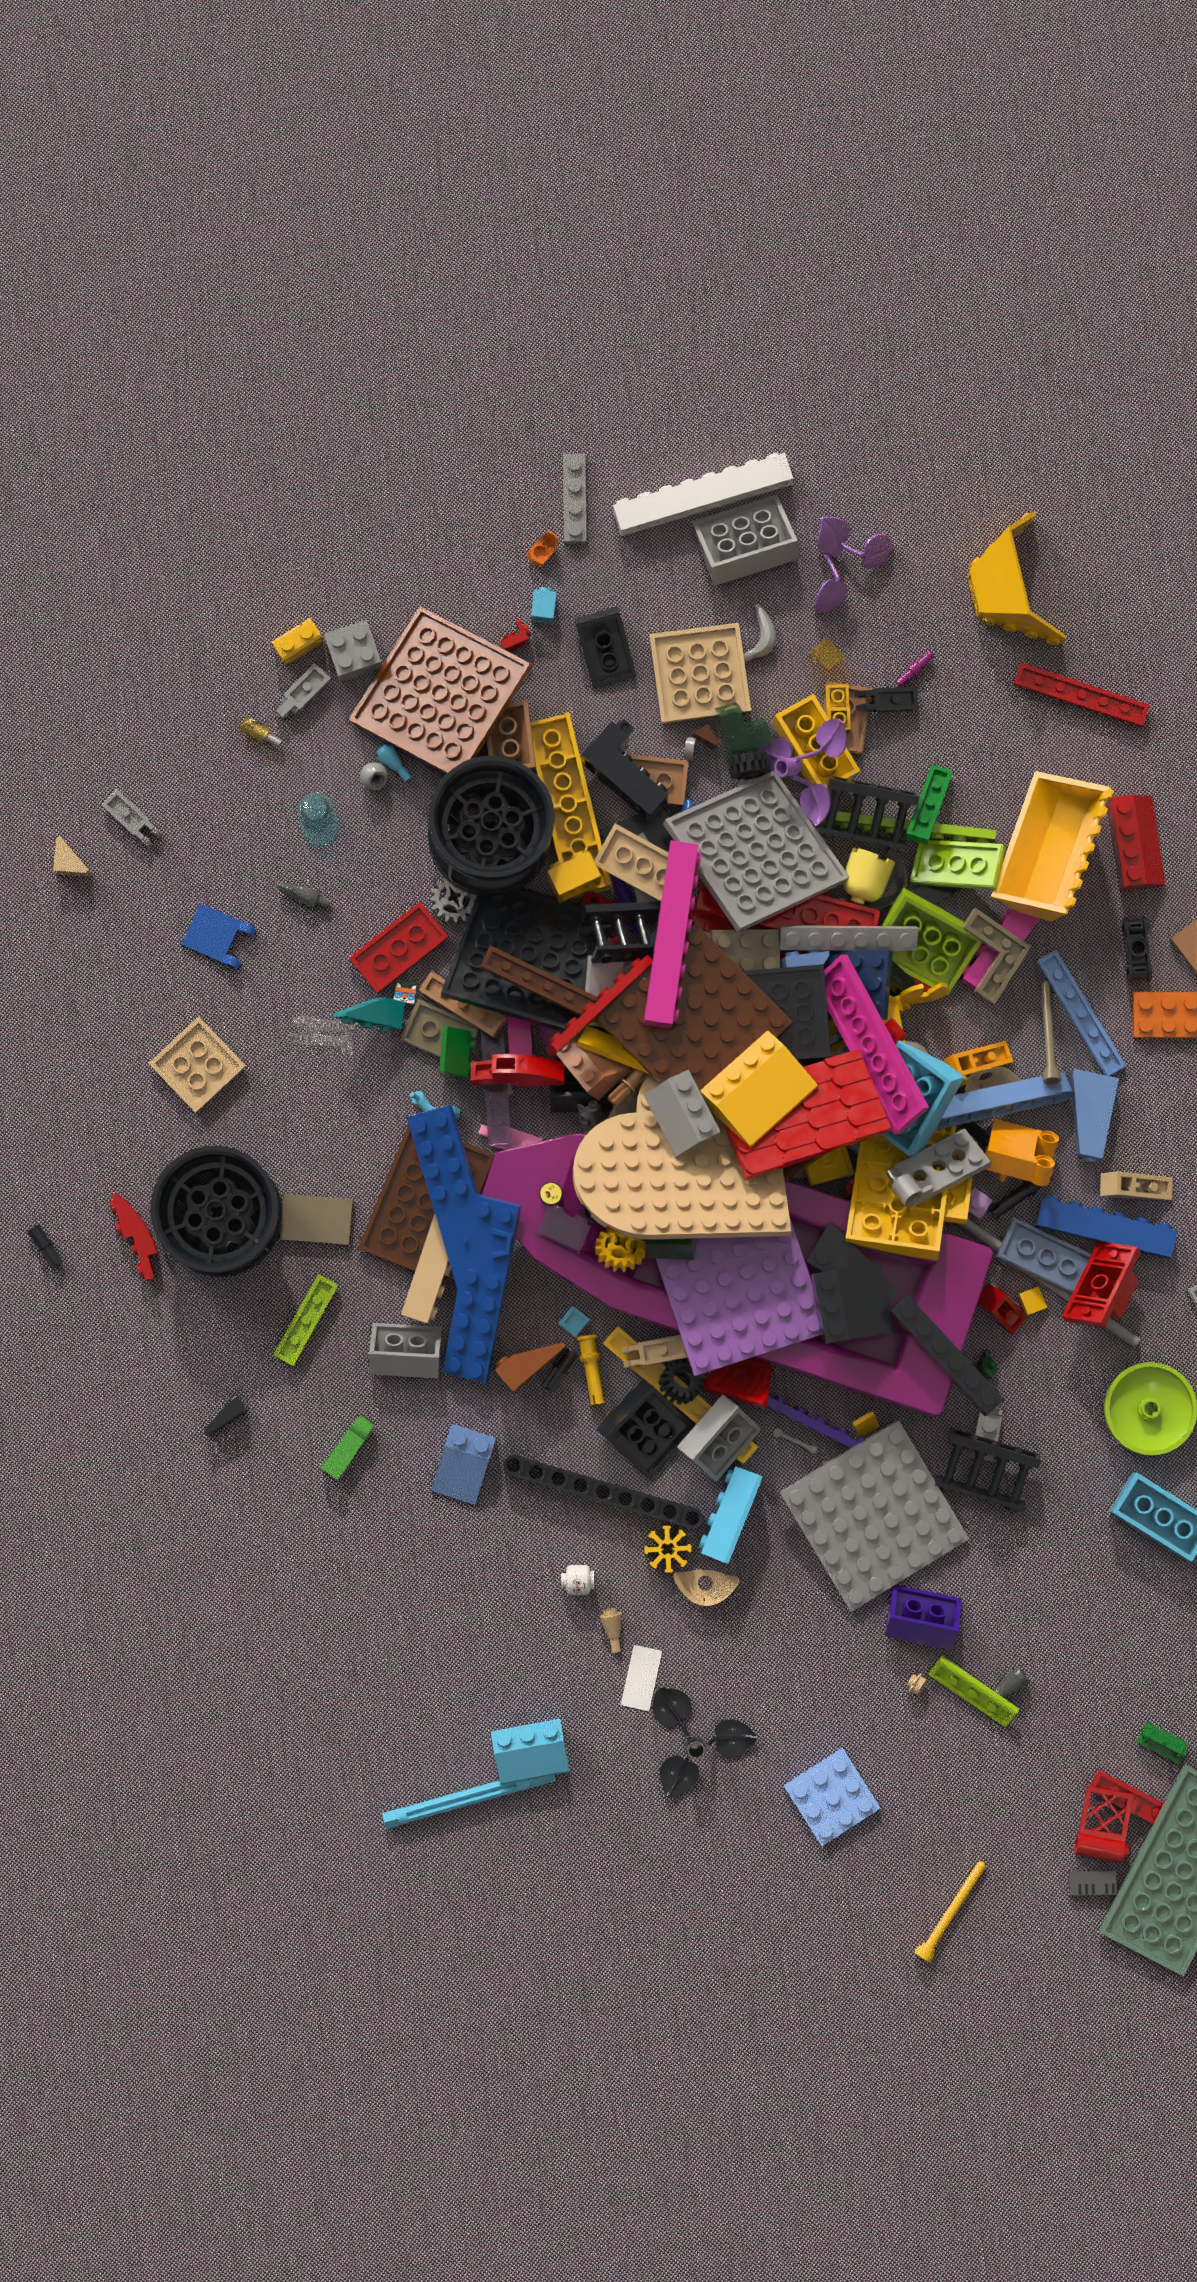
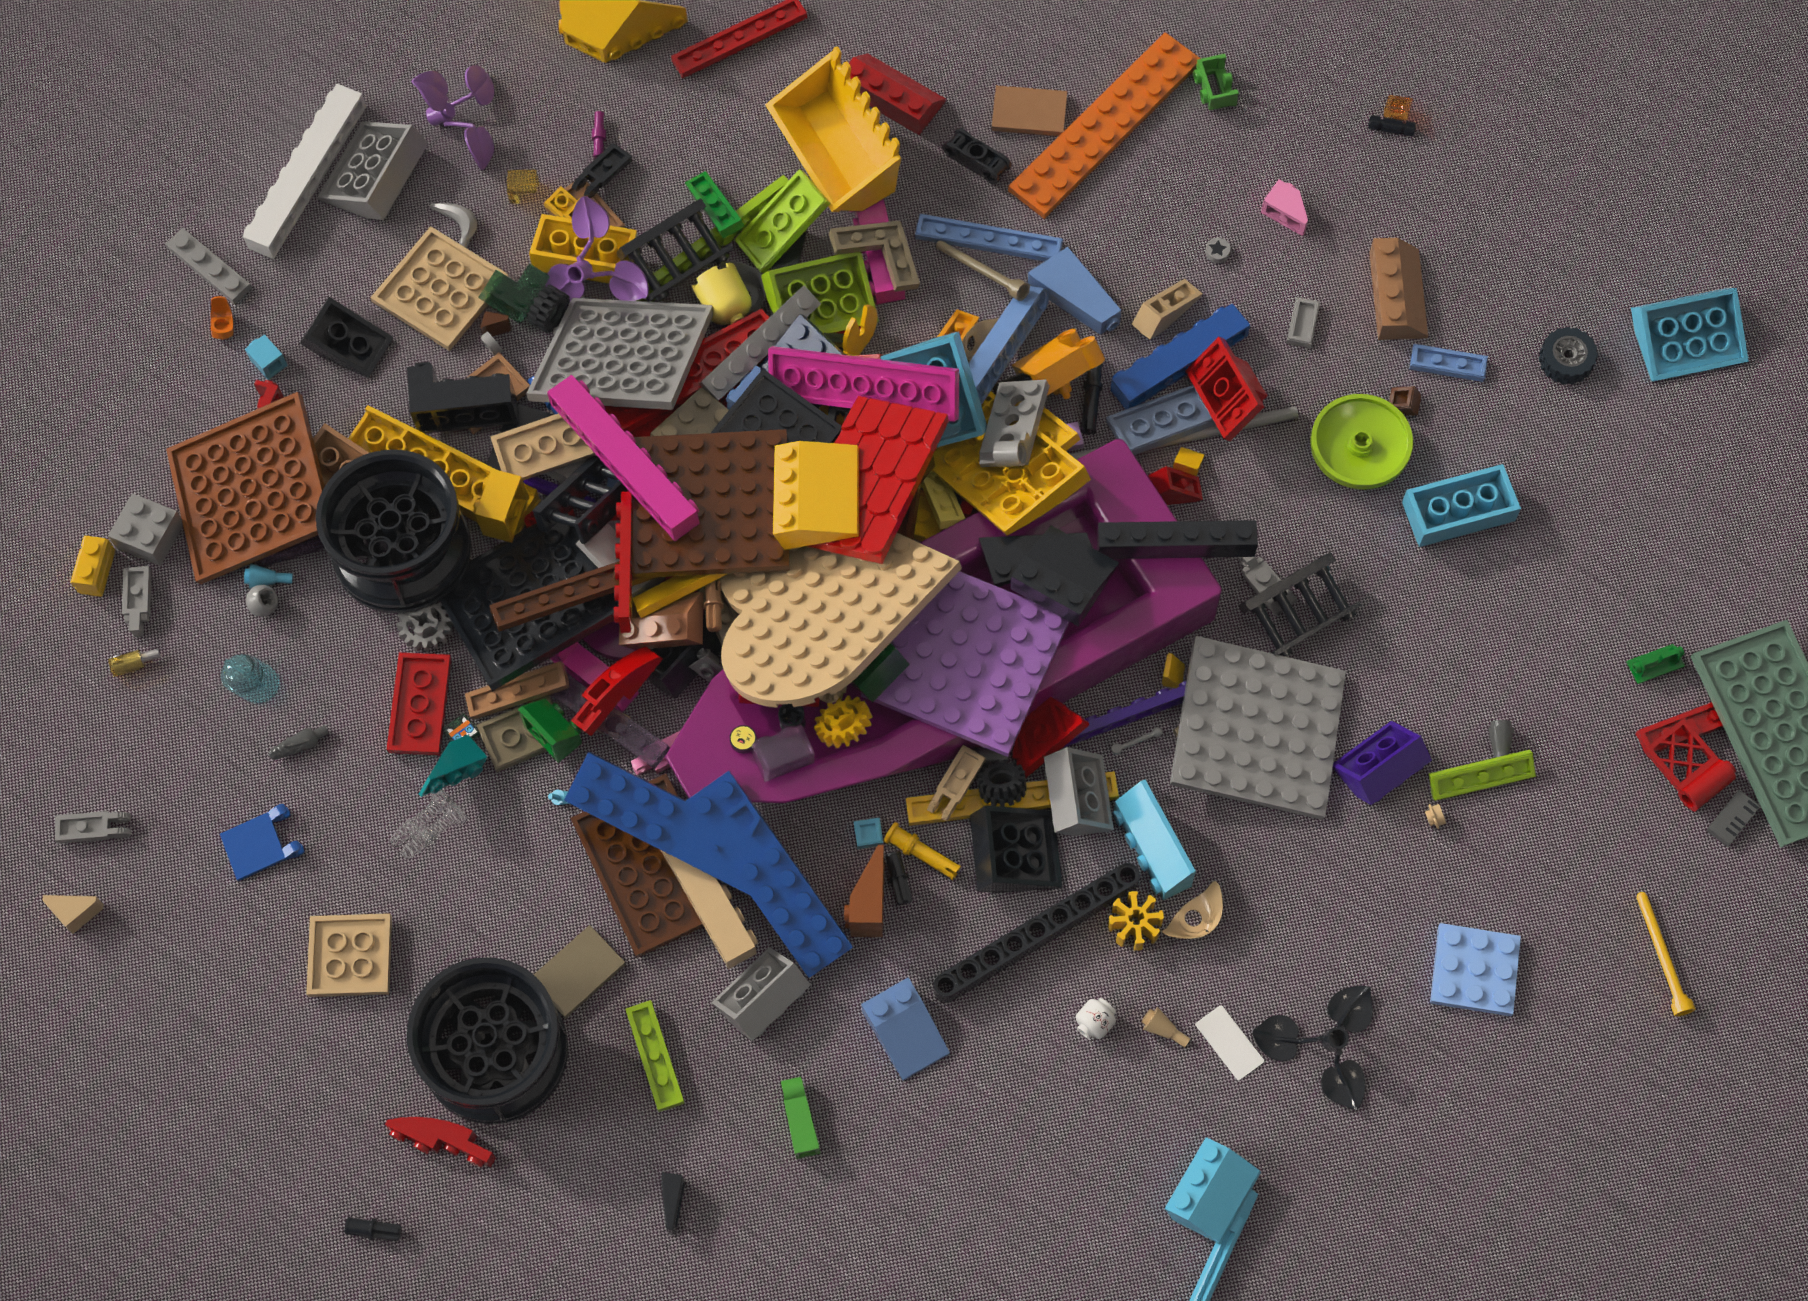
camera: 40 degrees left, 15 degrees down
light grey slope [644,1069,720,1157] -> none
none -> light yellow plate [922,471,965,529]

